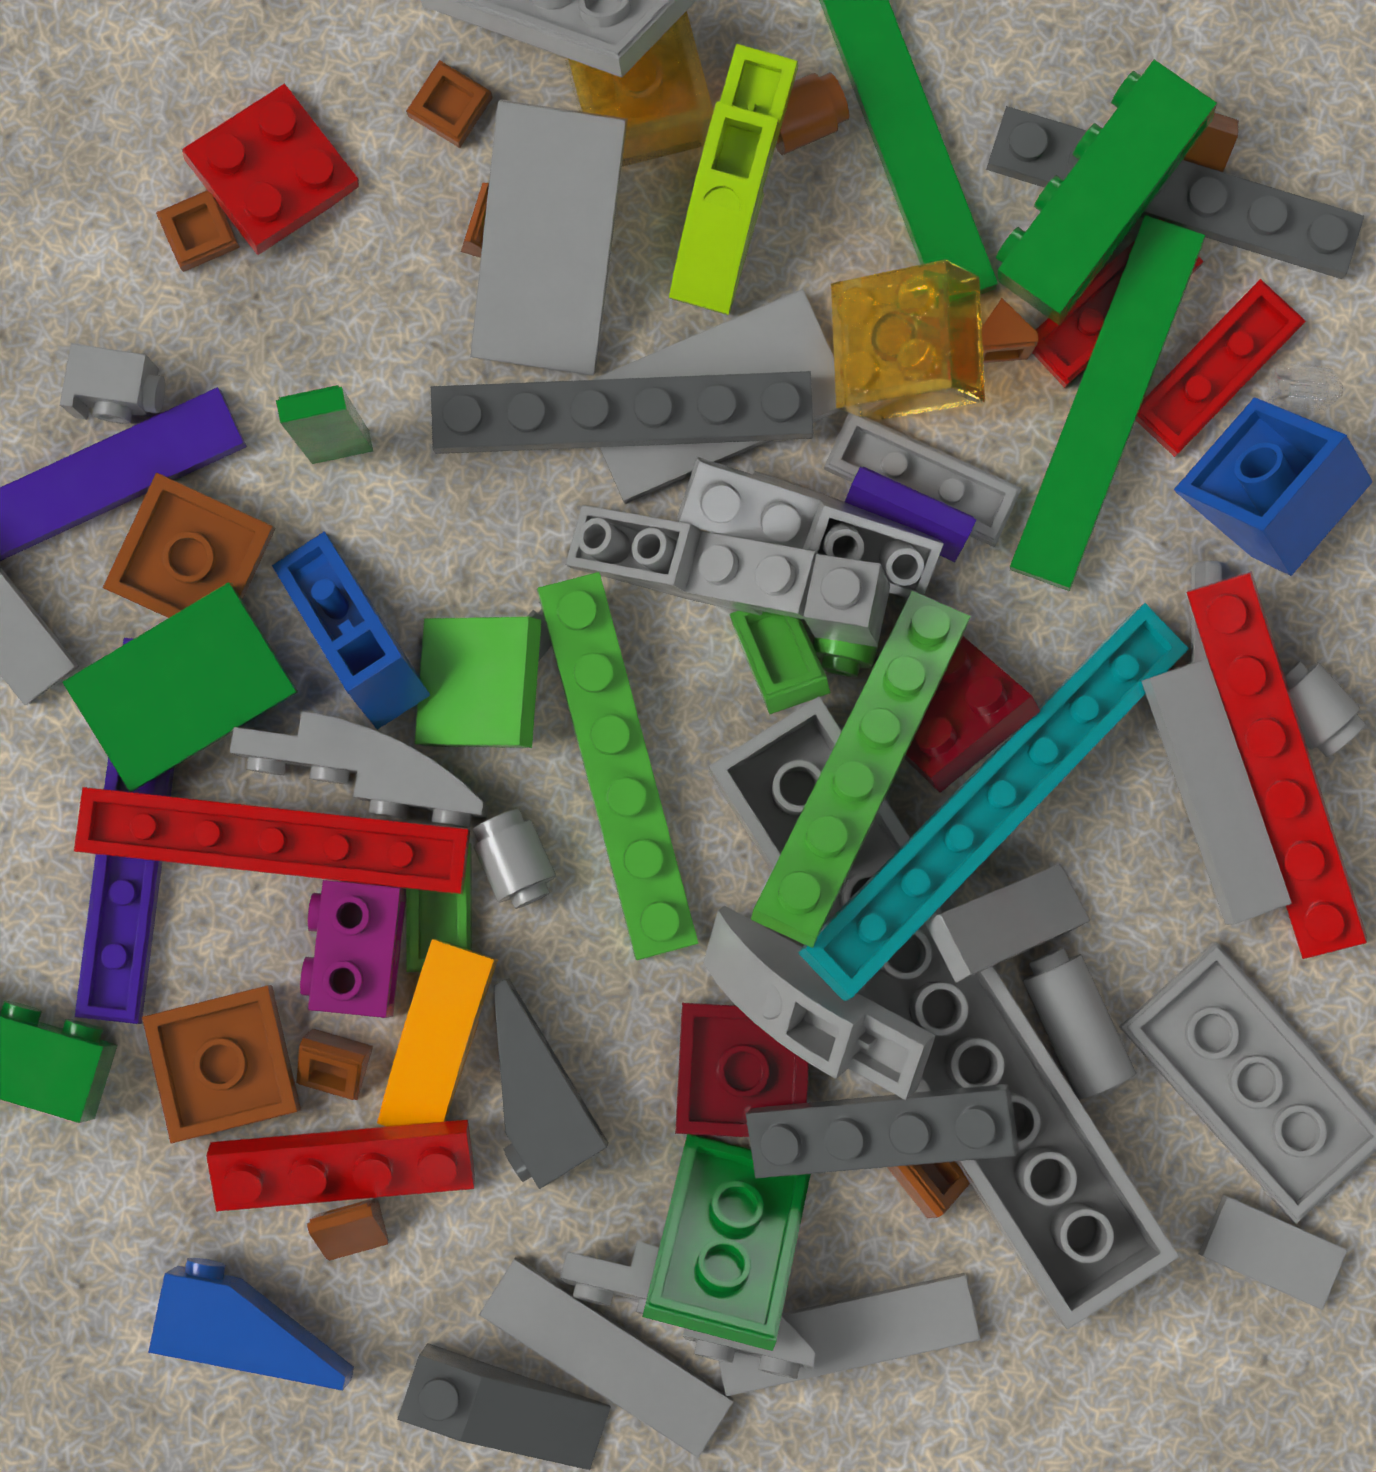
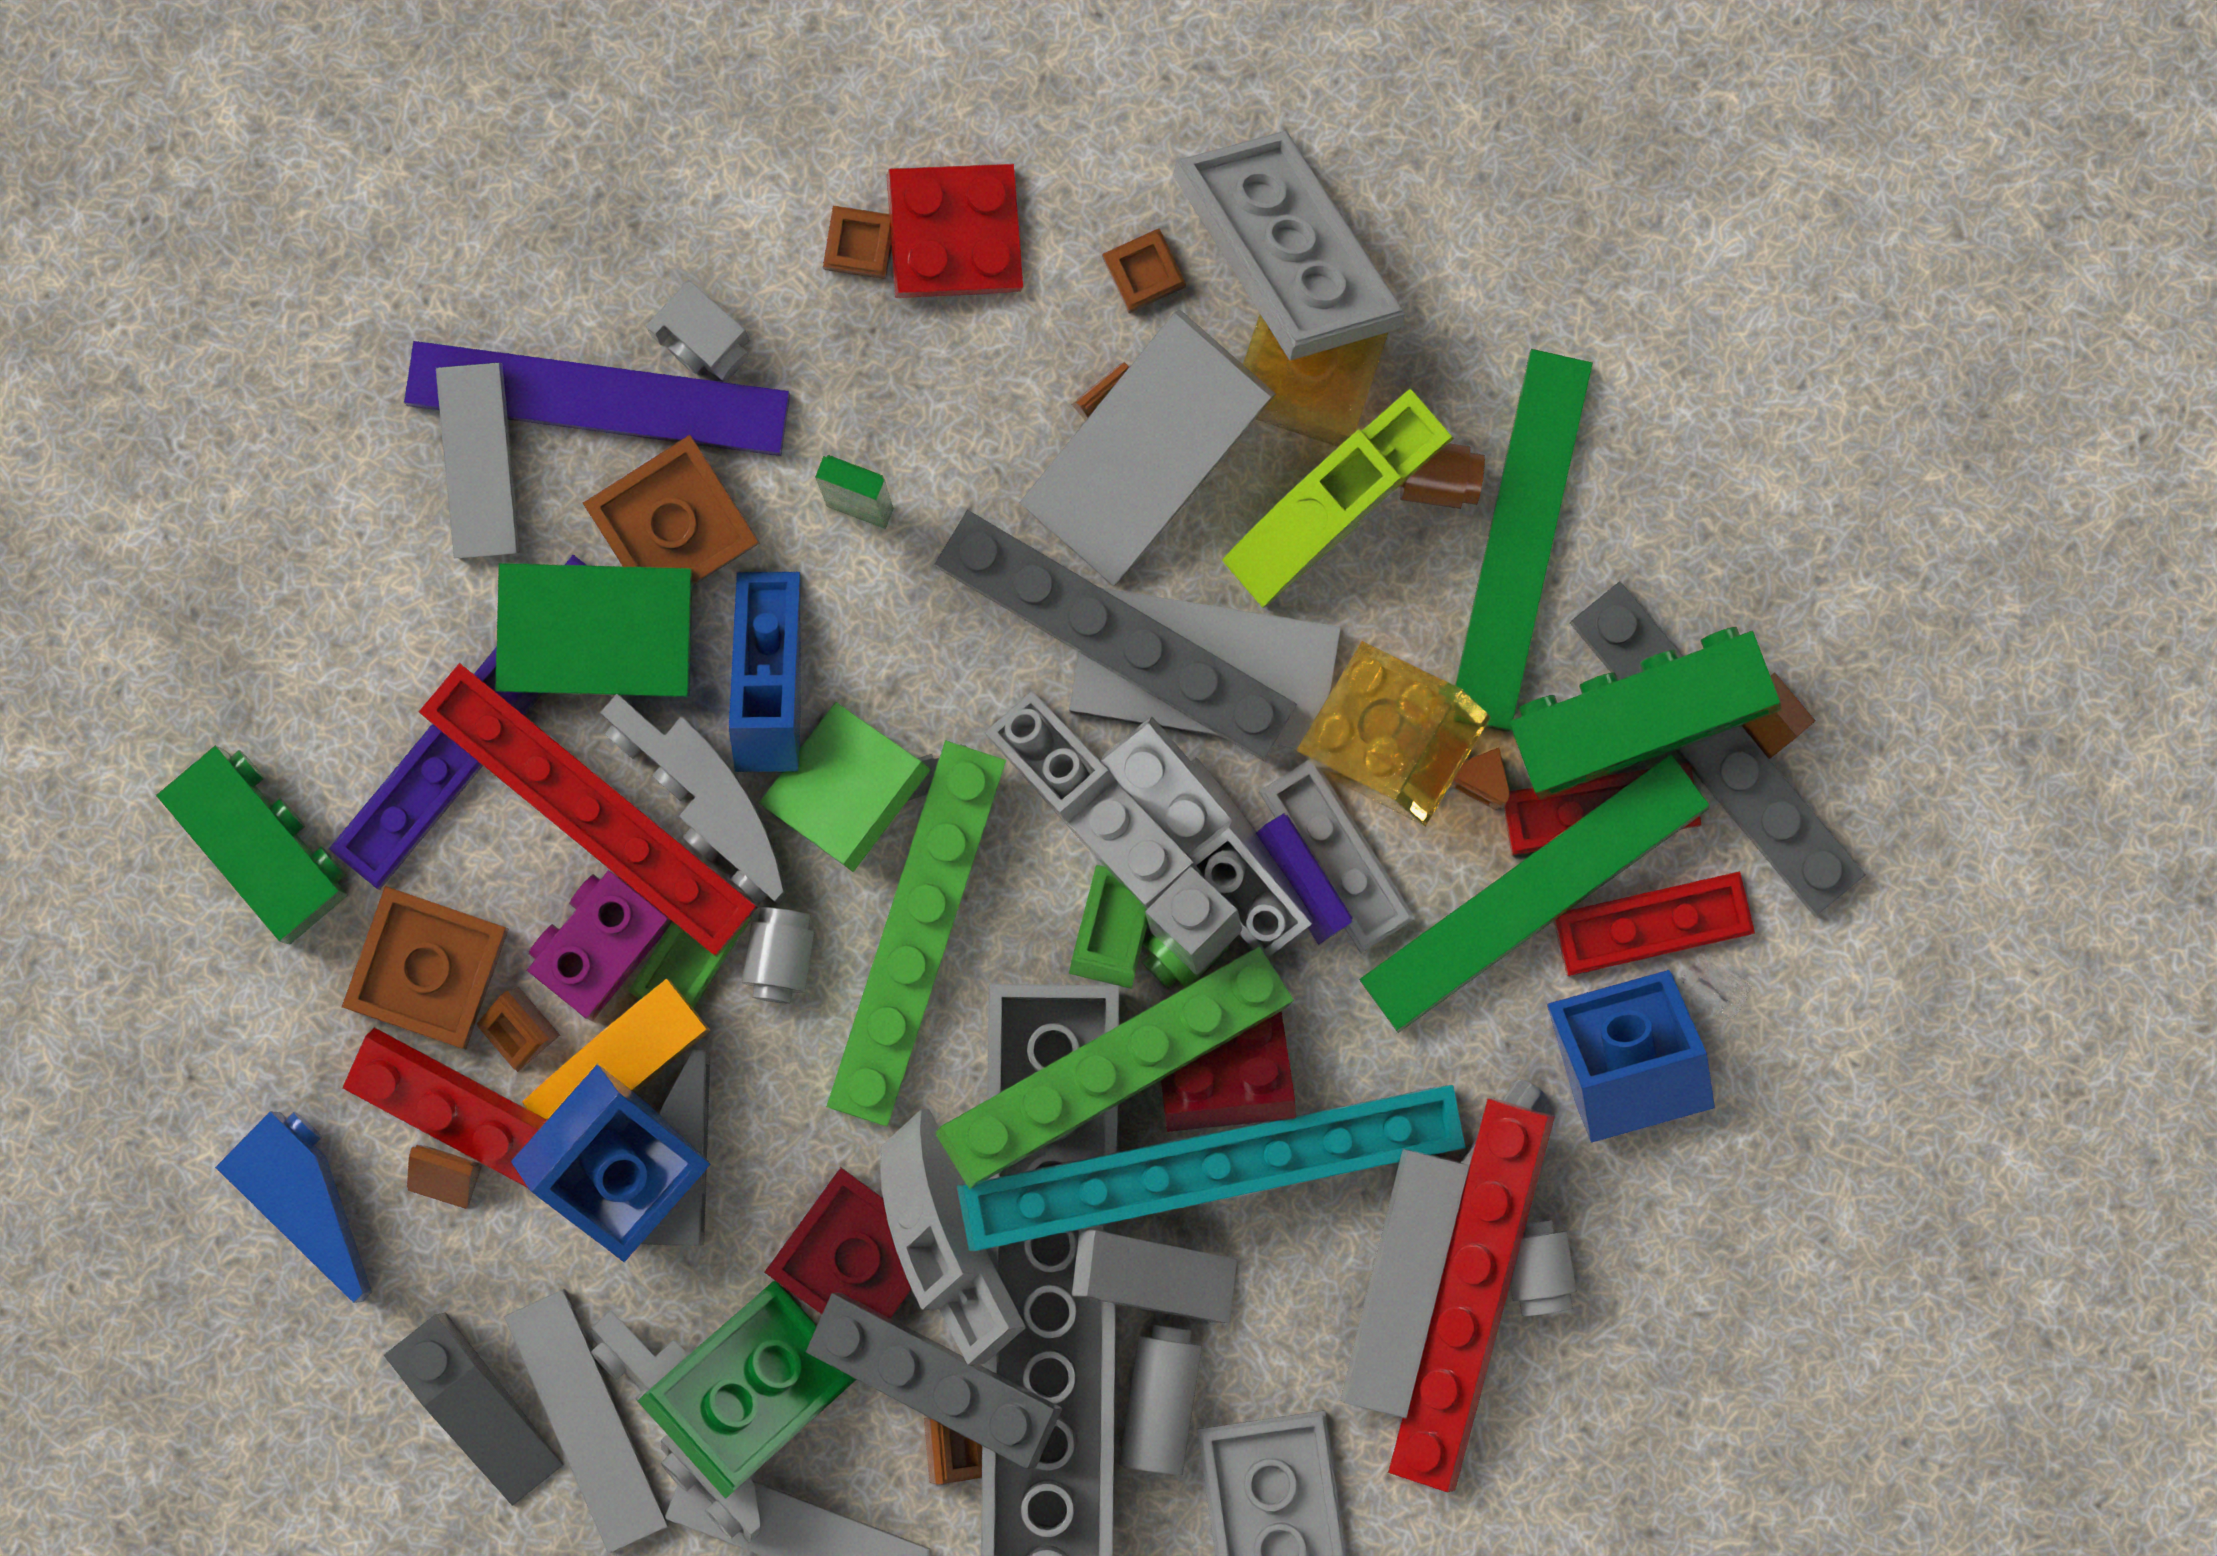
camera: 30 degrees right, 0 degrees up
none -> blue slope [511,1064,711,1262]

